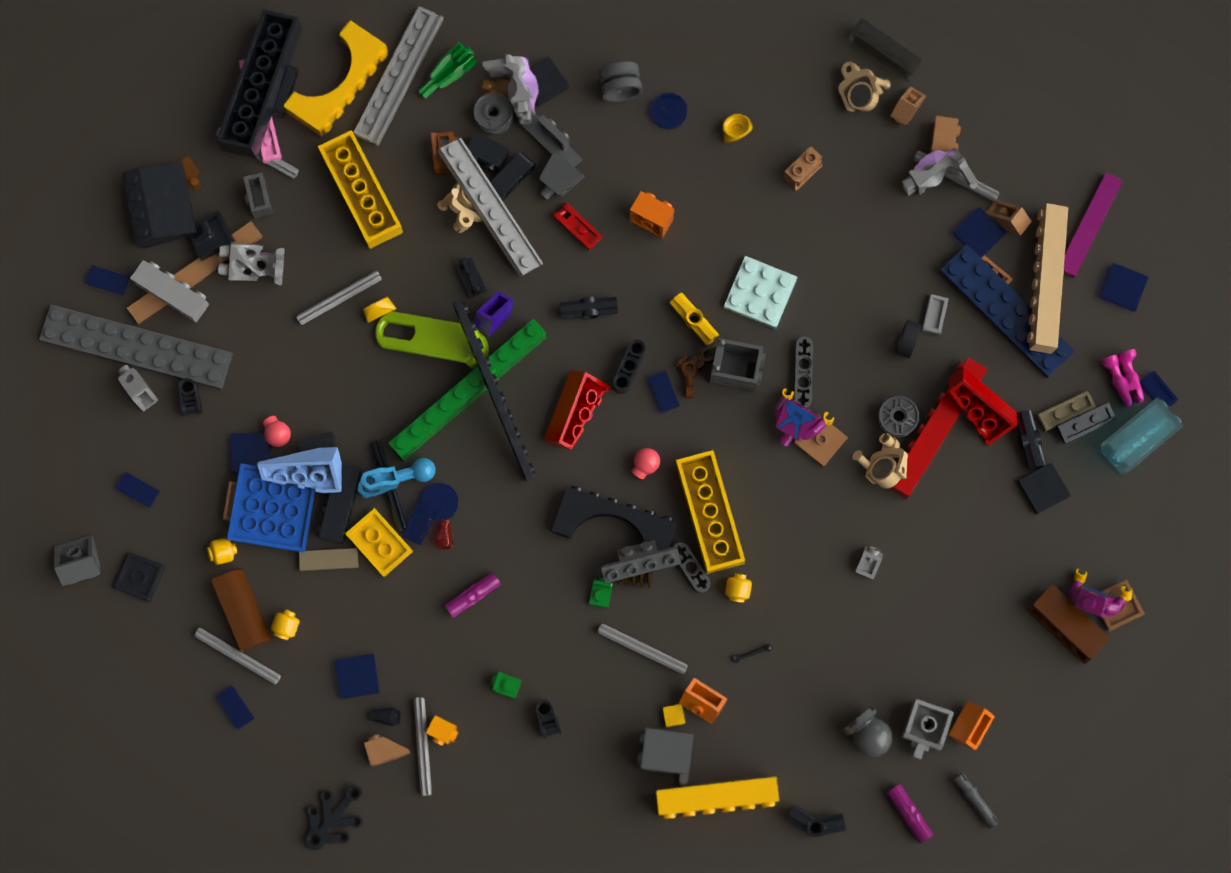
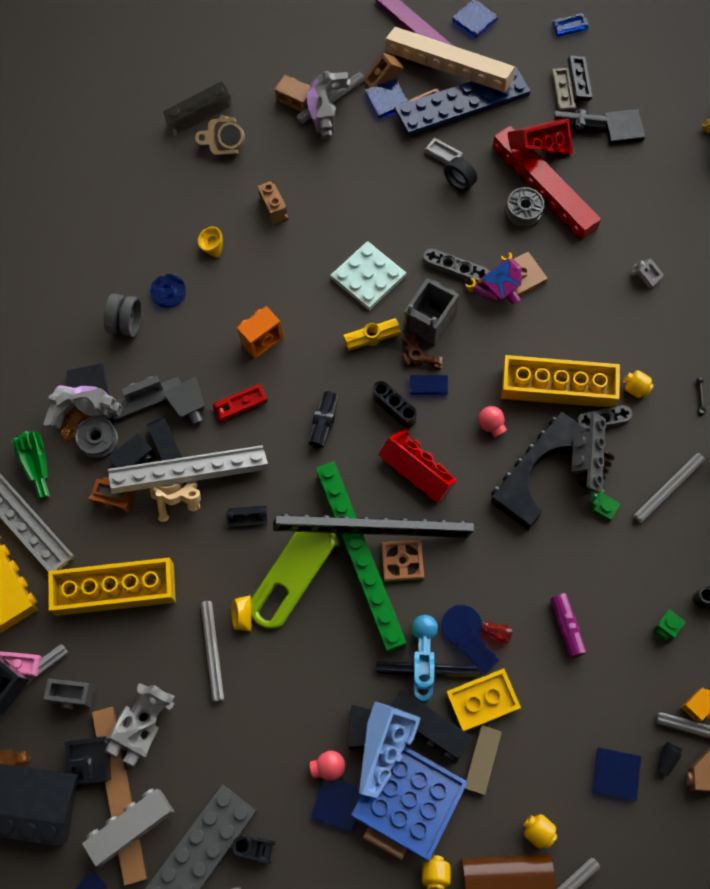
camera: 65 degrees left, 10 degrees down
dark purple brick [475,291,514,336] -> none
tan piece [852,433,908,489] -> none
medium nougat slope [891,86,926,125] -> none
clear light blue brick [1097,397,1183,477] -> none
dark pink piece [1101,349,1144,407] -> none
none -> nougat piece [381,539,424,582]

